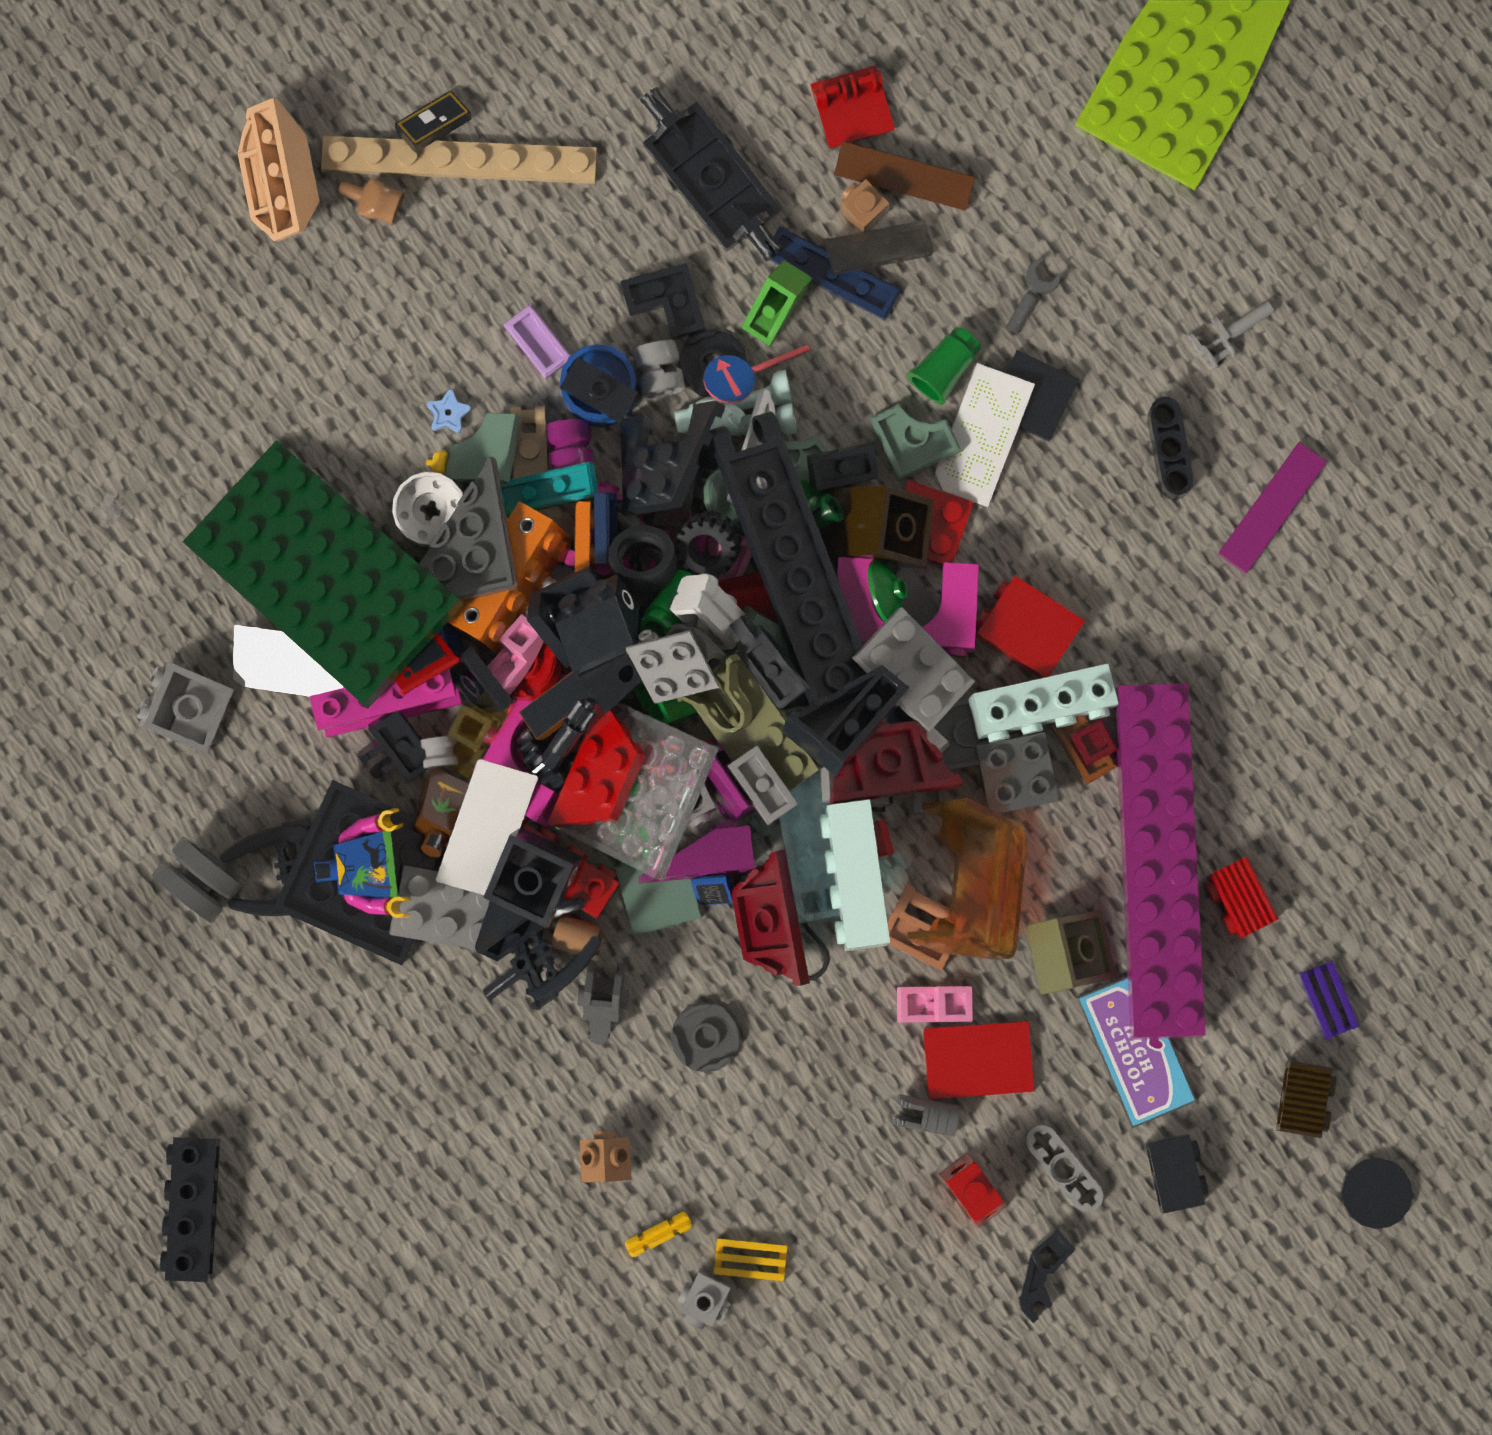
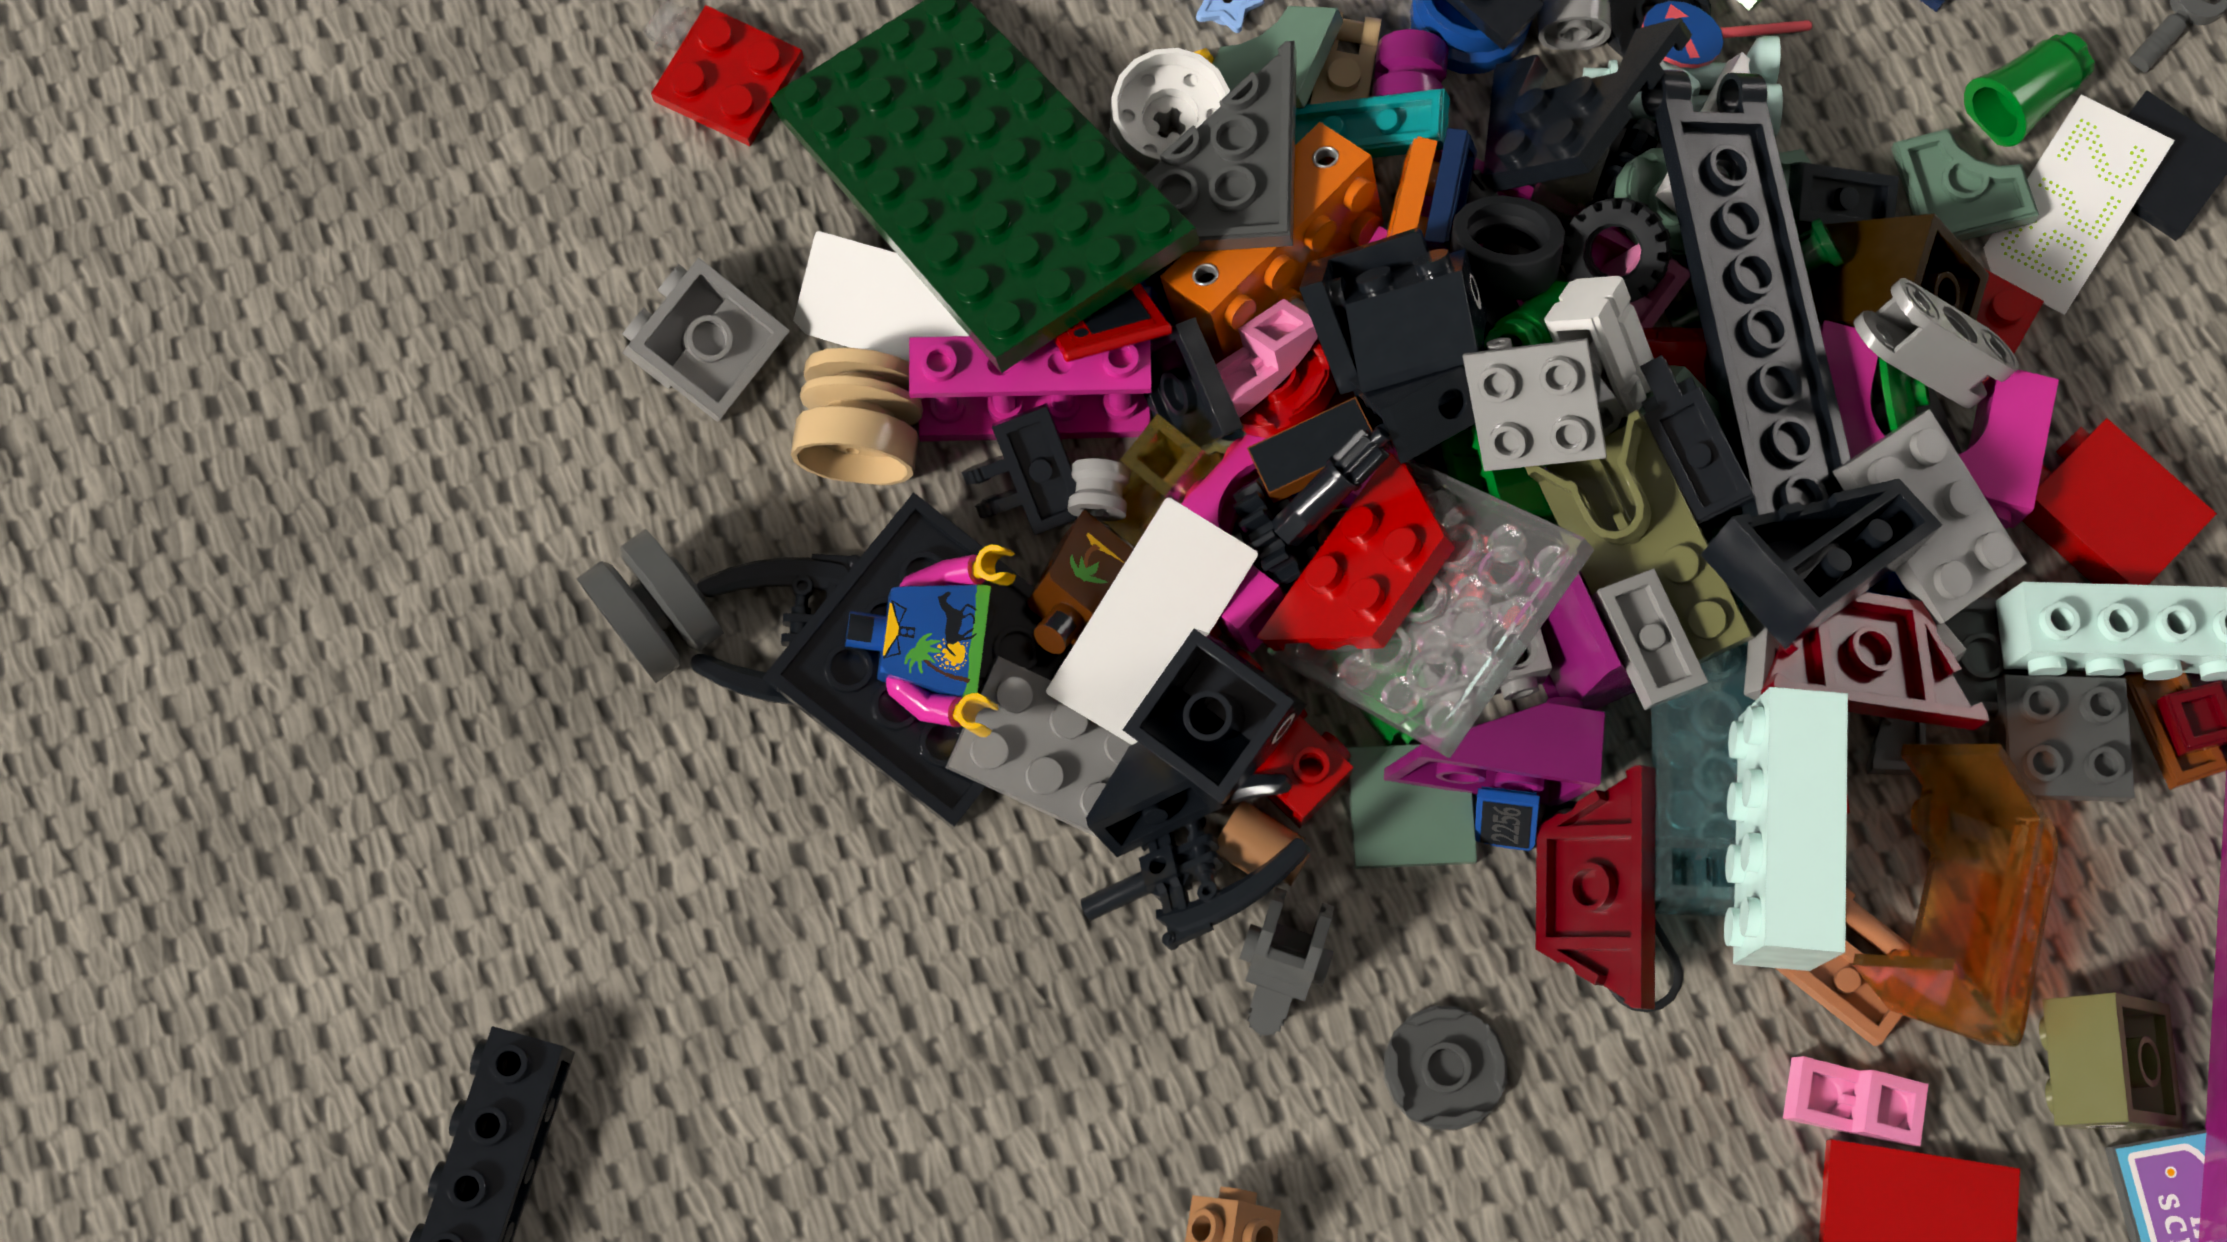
camera: 10 degrees right, 10 degrees down
none -> red plate [651,5,804,147]
none -> tan wheel [791,348,923,485]
none -> light grey piece [1854,278,2019,409]

